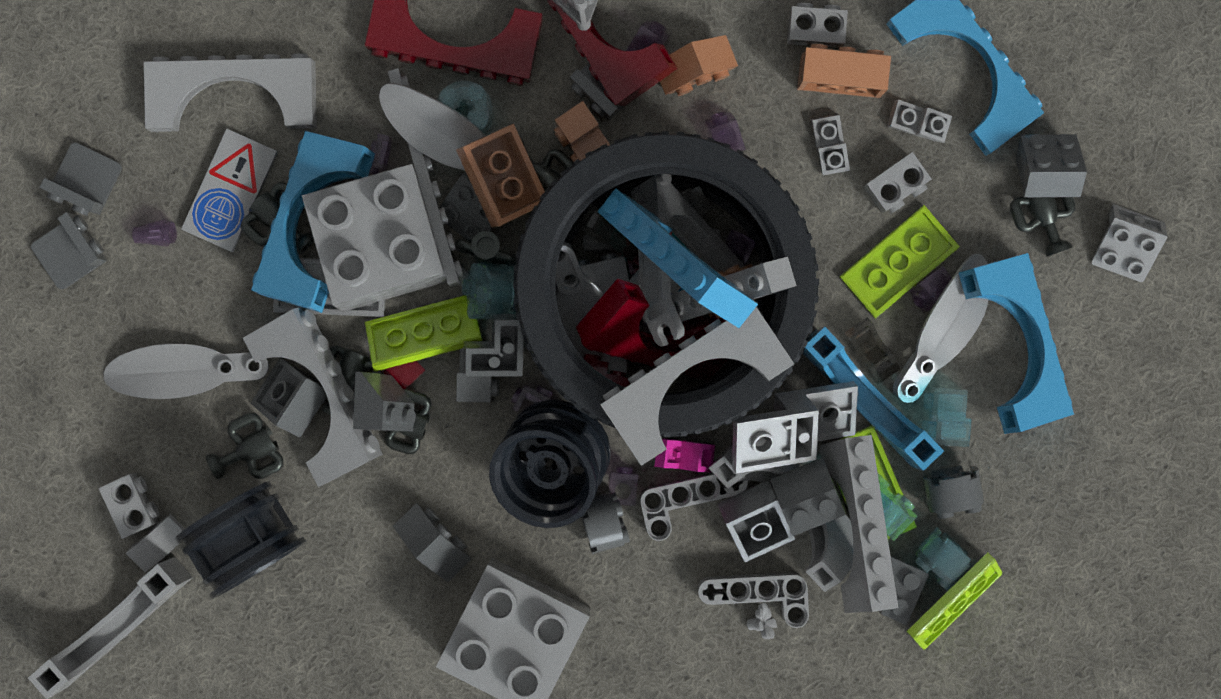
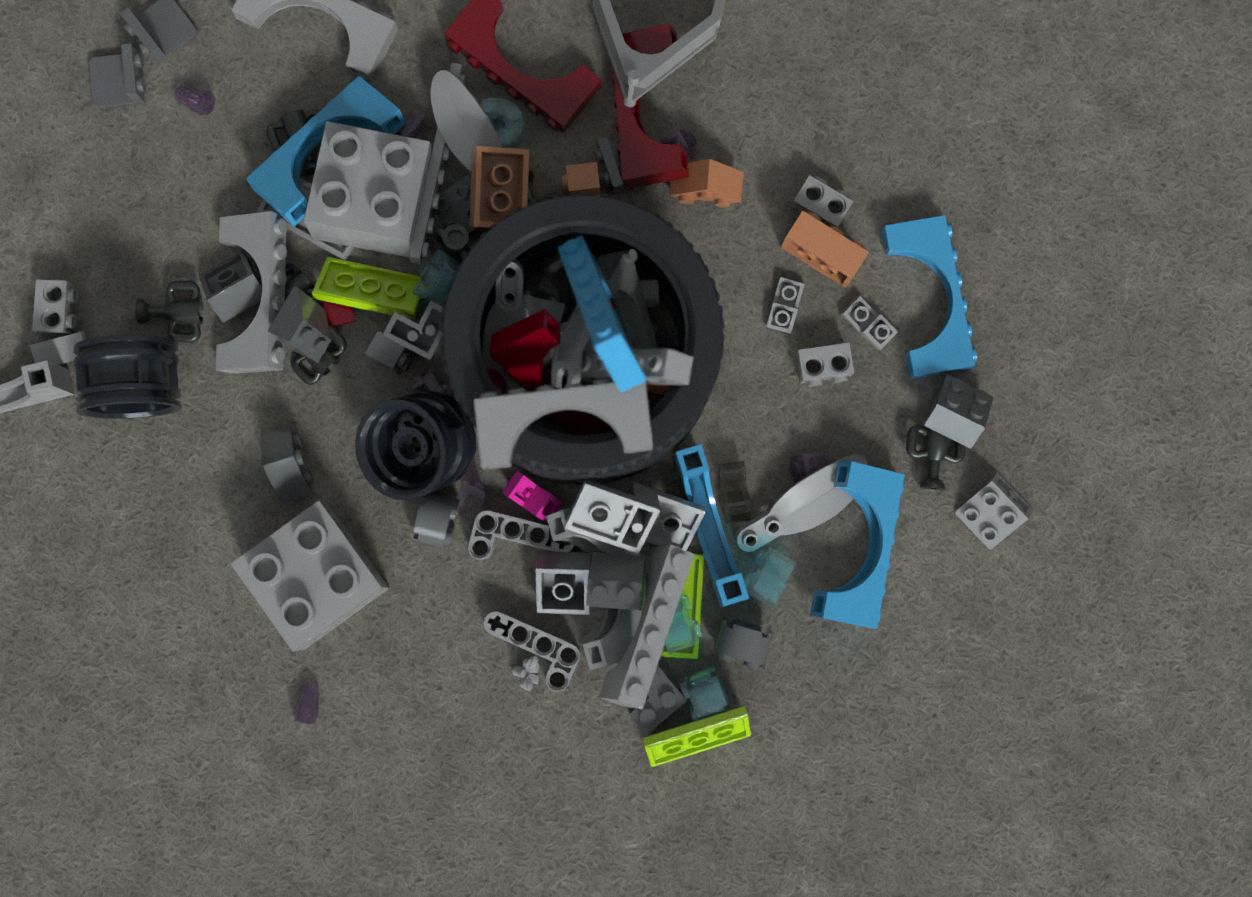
camera: 20 degrees right, 5 degrees down
light grey plant [104,344,269,399] -> none
light grey tile [181,128,278,252] -> none
clear purple bracket [705,112,746,152] -> none
lime tile [839,205,960,319] -> none

